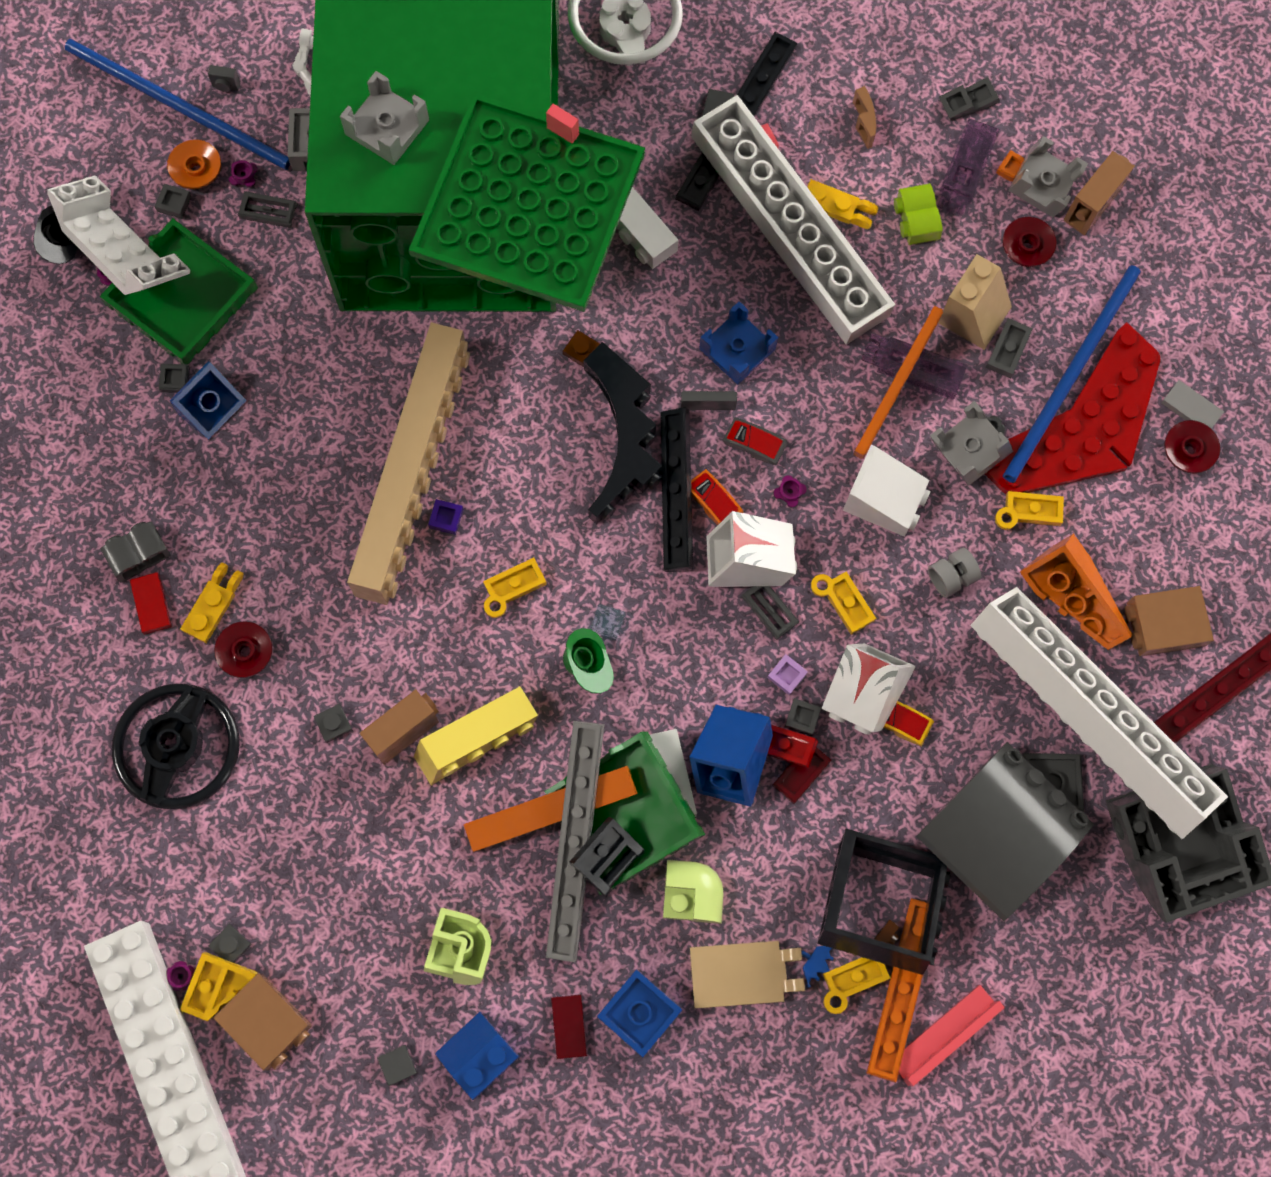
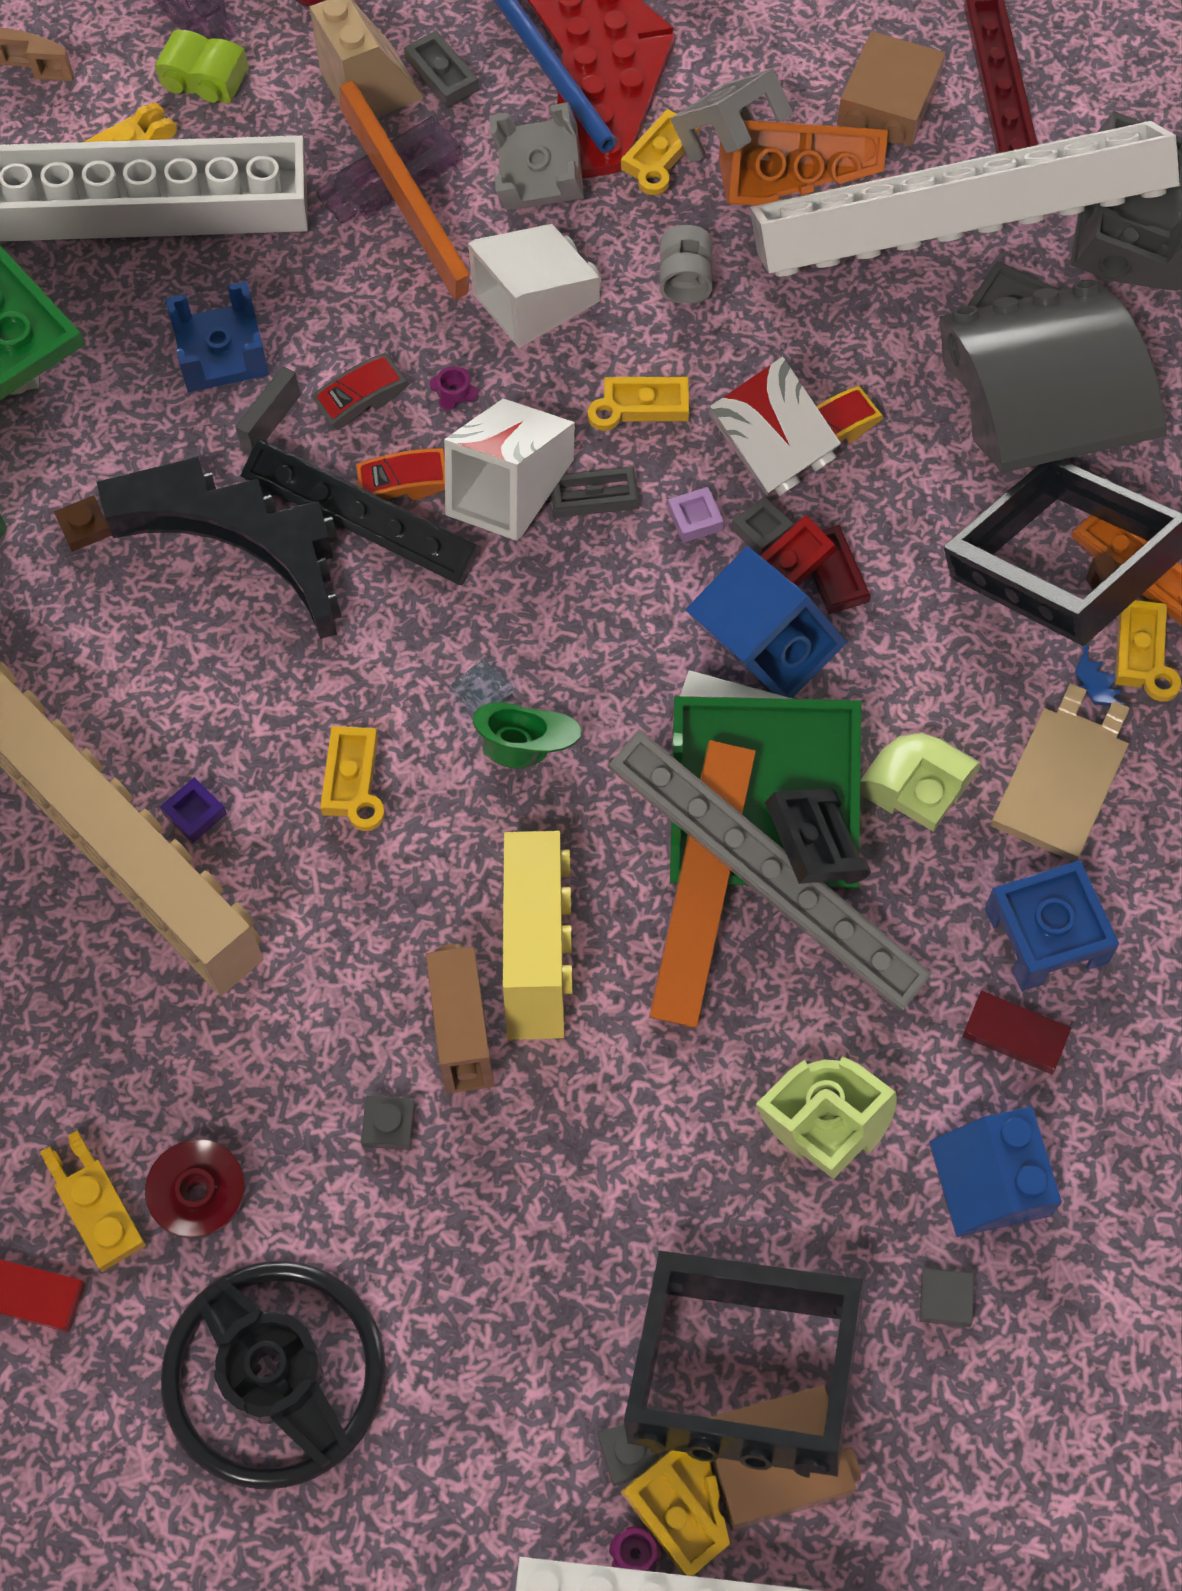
camera: 55 degrees left, 10 degrees down
none -> black window [624,1250,863,1478]
none -> light grey panel [670,69,793,163]

